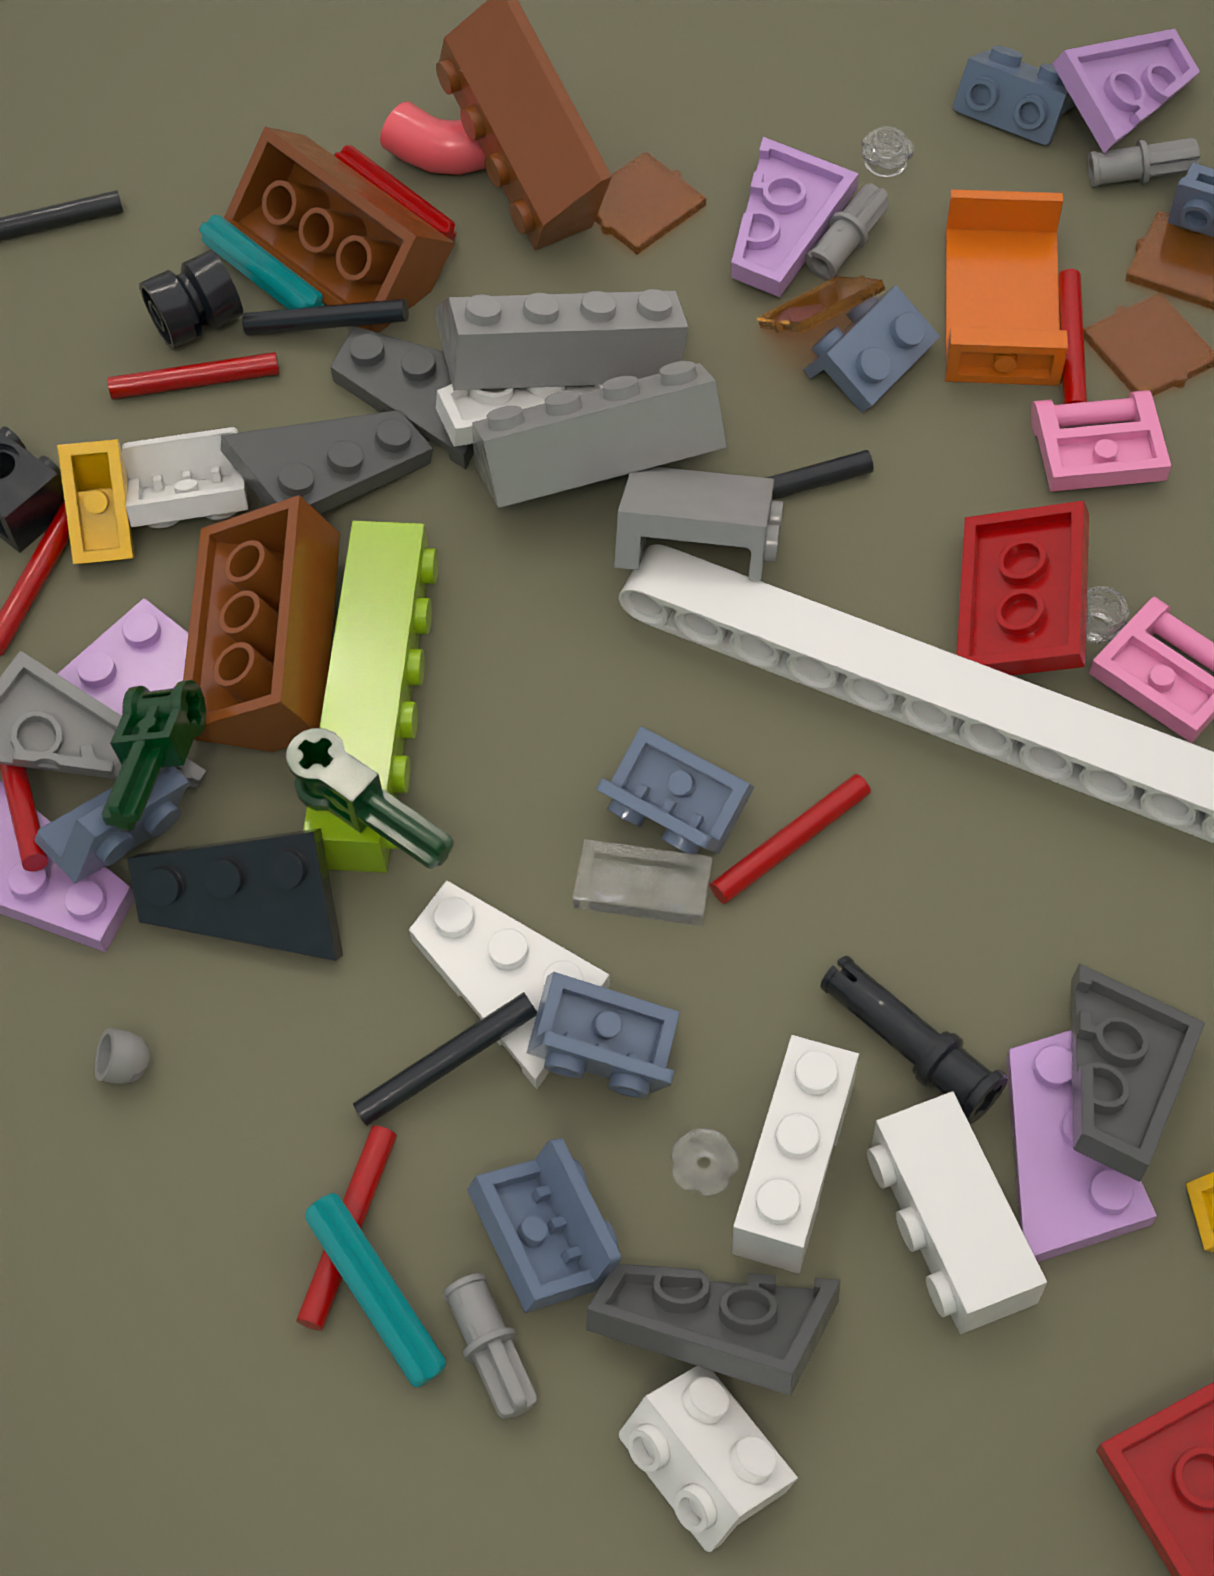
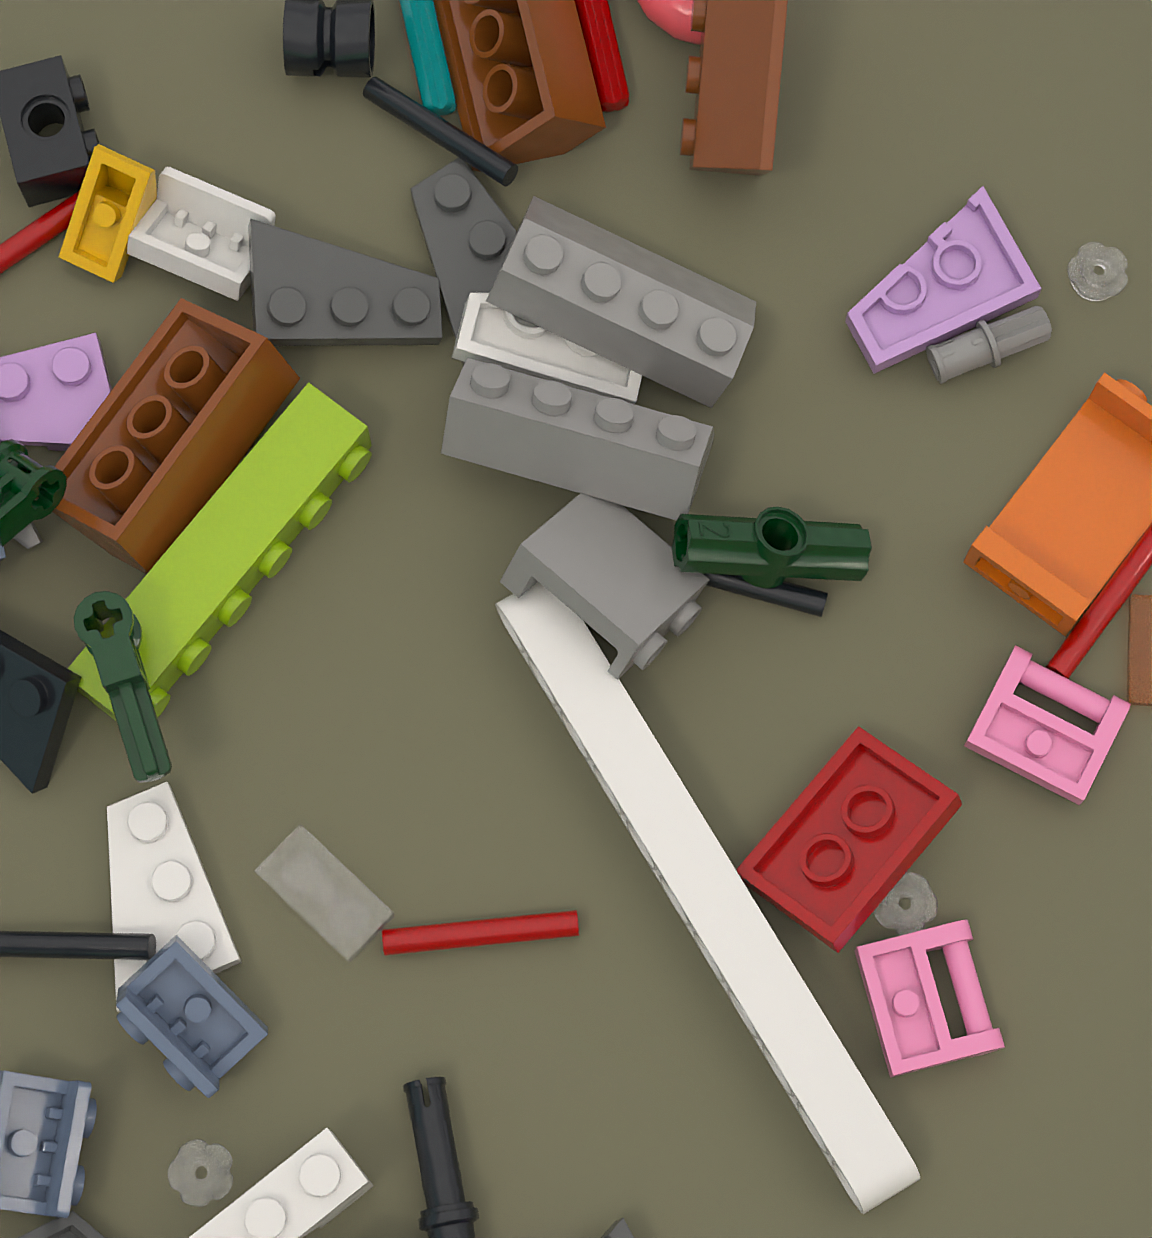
camera: 30 degrees right, 15 degrees up
red bar [107,352,280,400] -> none
clear orange piece [595,151,706,255] -> none
sand blue bracket [596,726,755,857] -> none
clear orange piece [757,275,885,333] -> none
sand blue bracket [803,285,940,413] -> none
none -> dark green piece [671,507,872,589]

